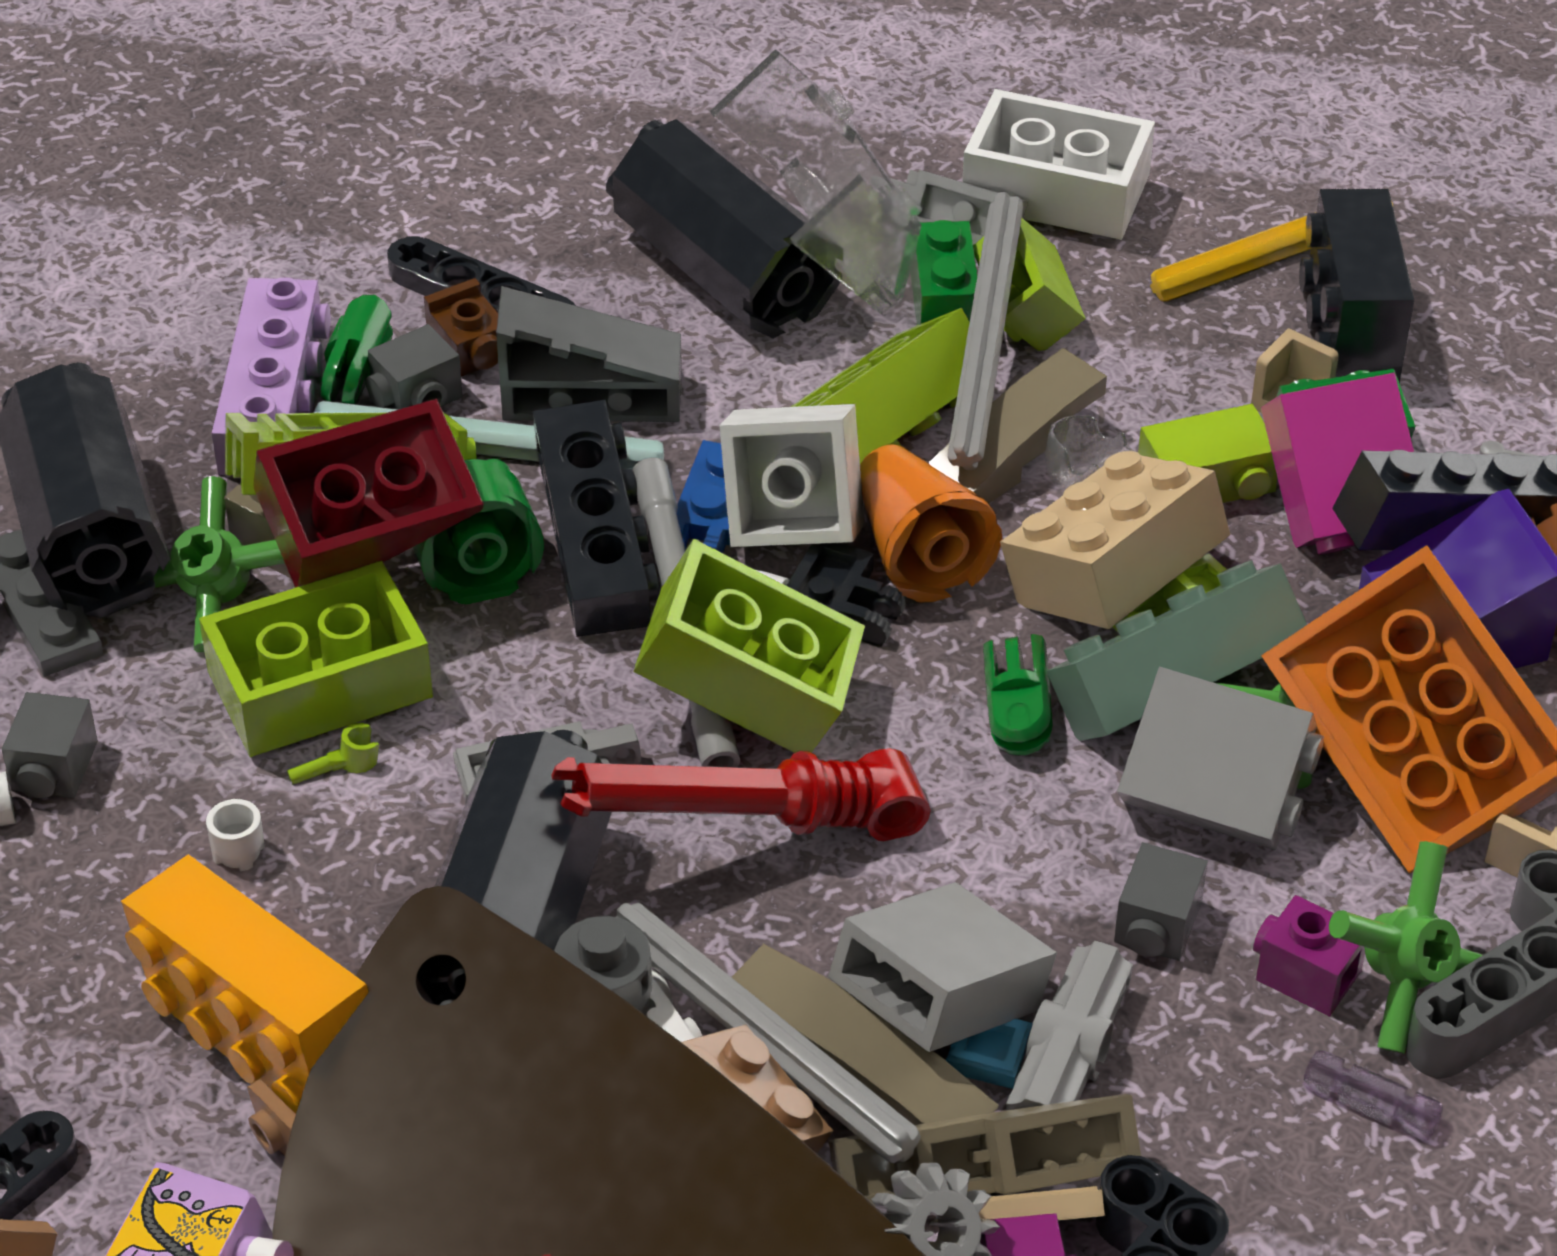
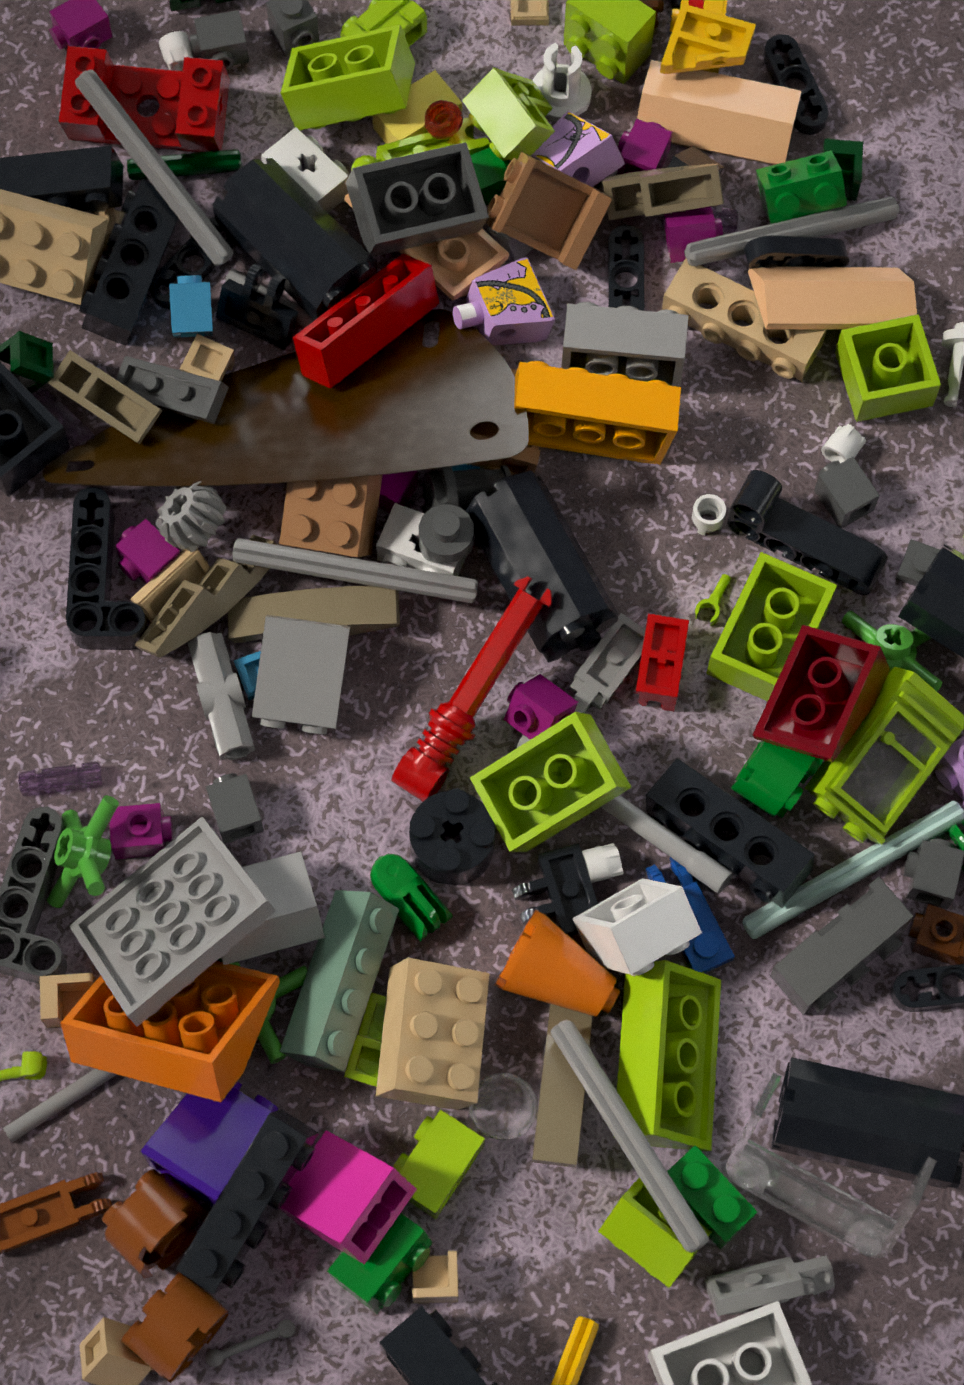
camera: 140 degrees right, 25 degrees up
none -> light grey plate [69,817,276,1026]
none -> black brick [409,788,495,885]
none -> magenta brick [503,674,578,740]
none -> light grey brick [561,302,689,387]
none -> red hinge [635,613,689,712]
none -> black beam [727,470,888,595]

